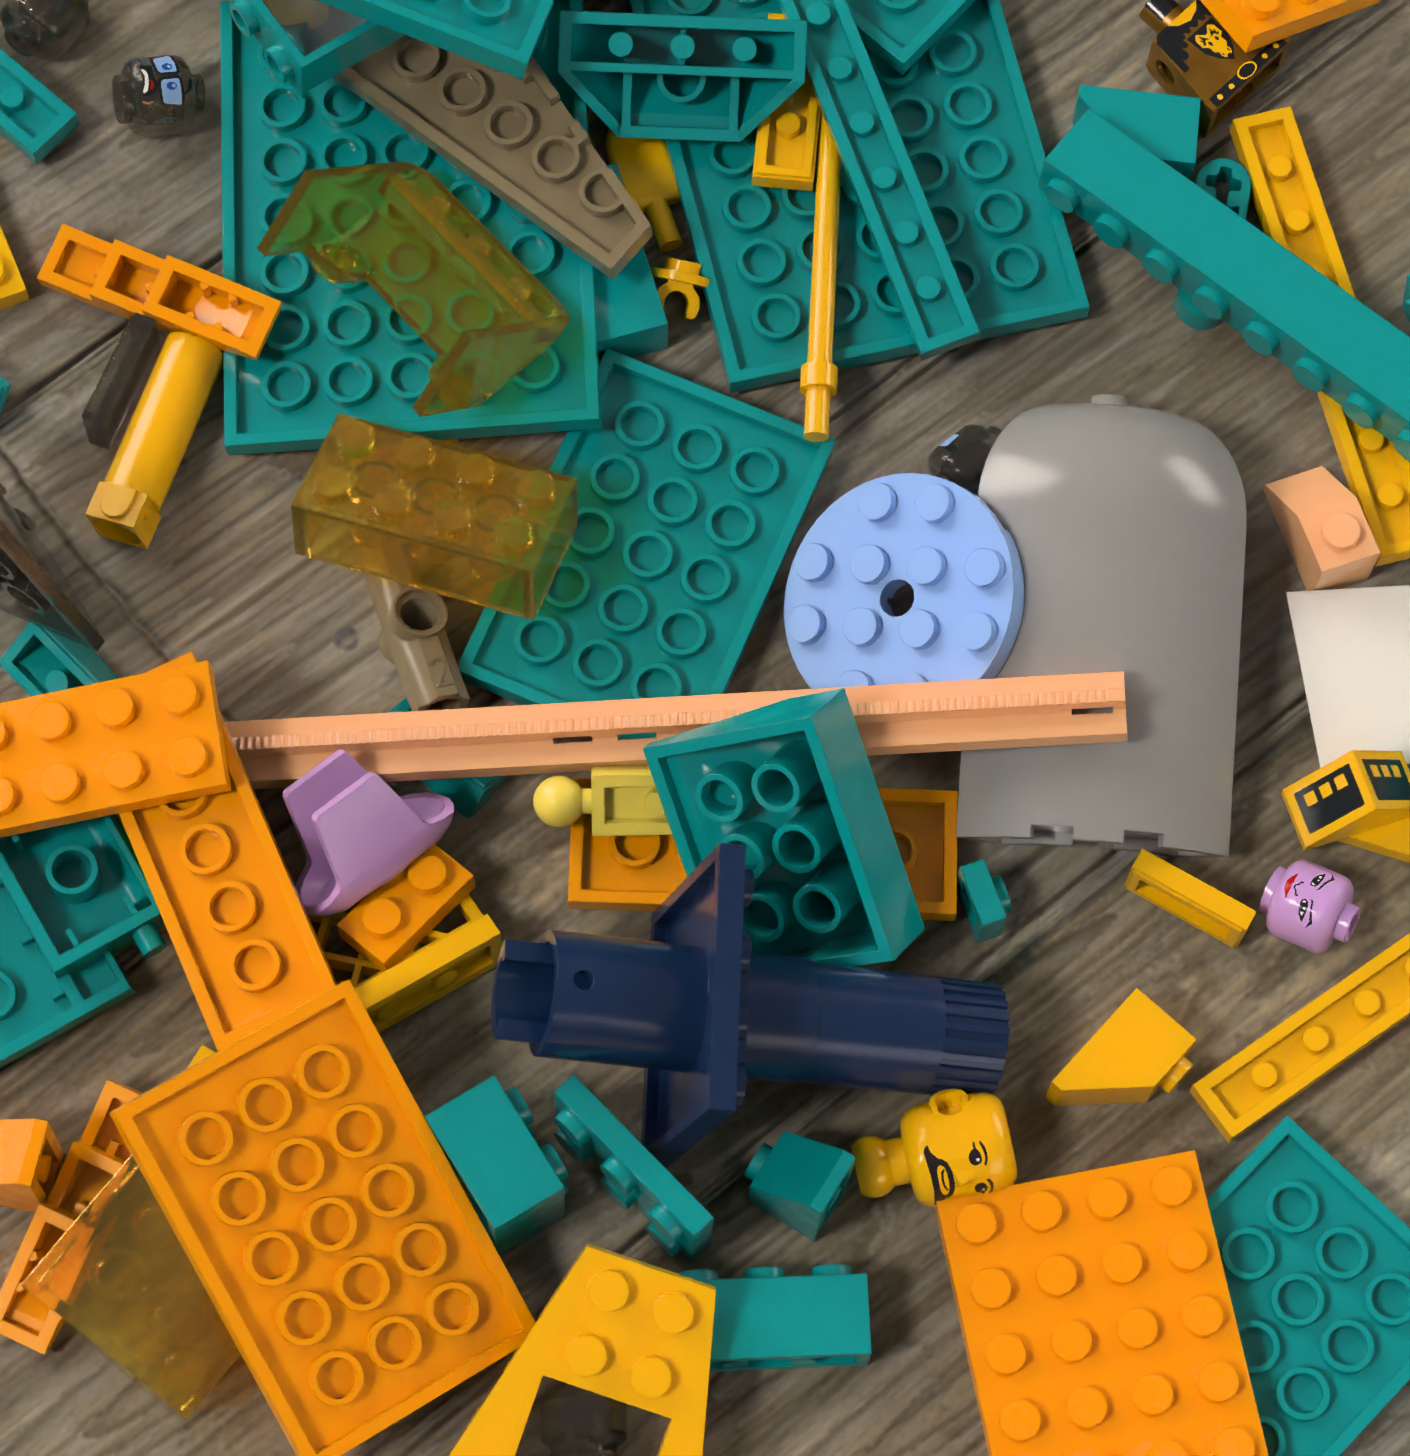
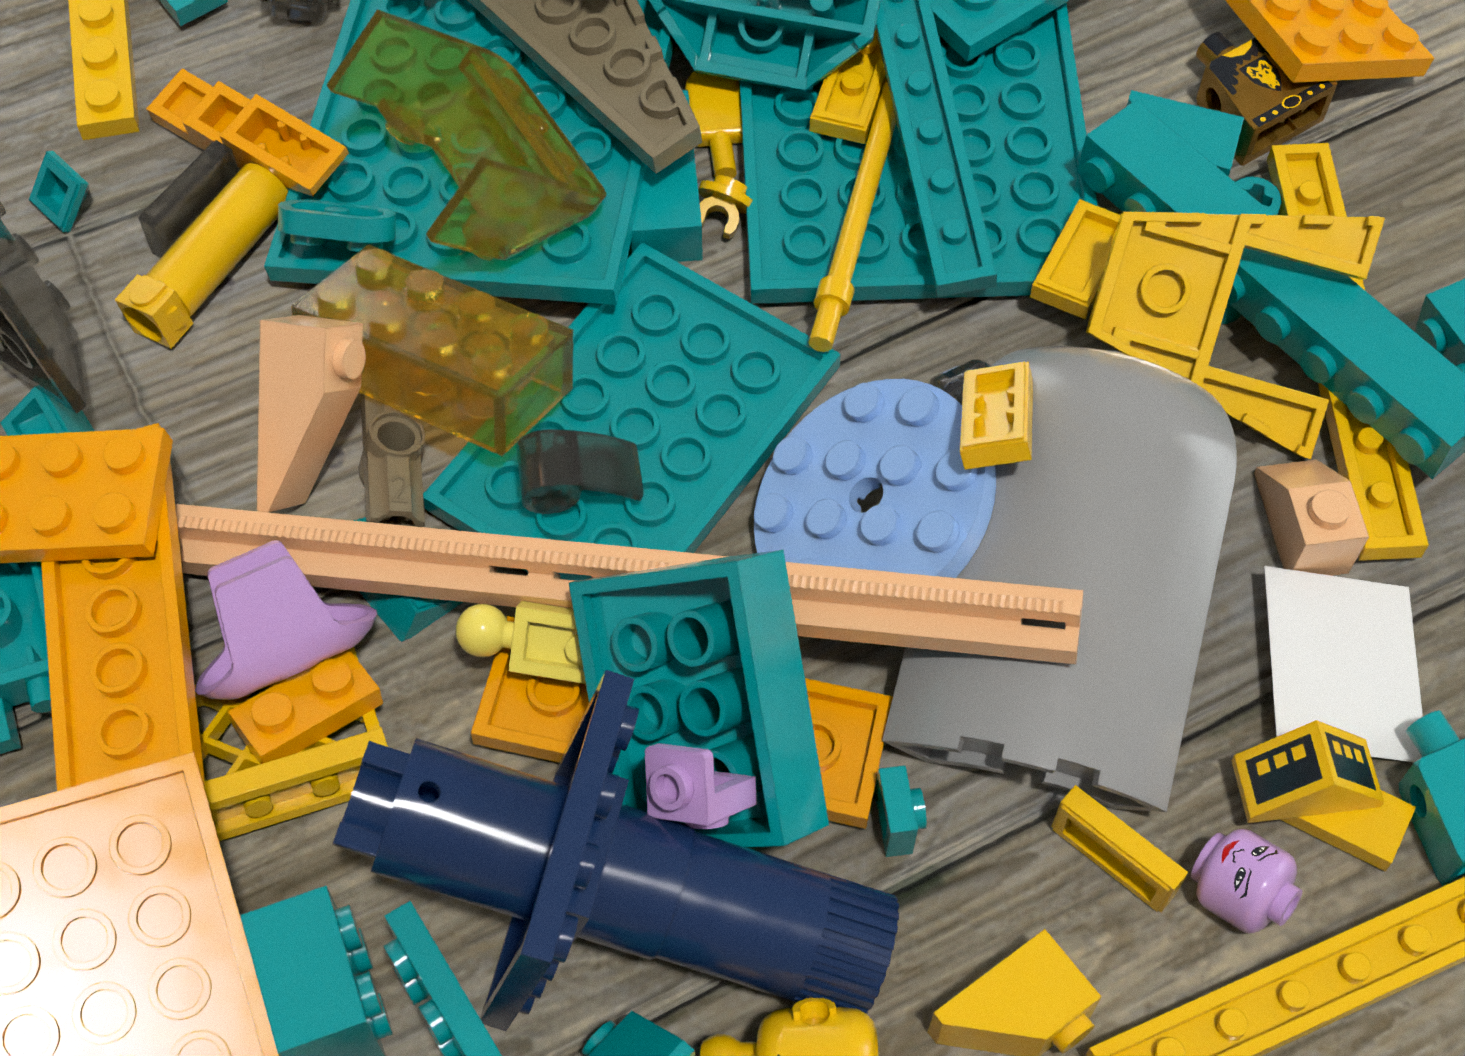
camera: 15 degrees right, 10 degrees down
none -> light nougat slope [257,315,366,513]
none -> teal plate [278,200,396,252]
none -> clear smoke panel [516,429,644,514]
none -> lavender bracket [645,743,757,829]
none -> yellow plate [960,361,1033,470]
none -> yellow tile [1030,199,1120,320]
none -> yellow wing [1086,212,1385,459]

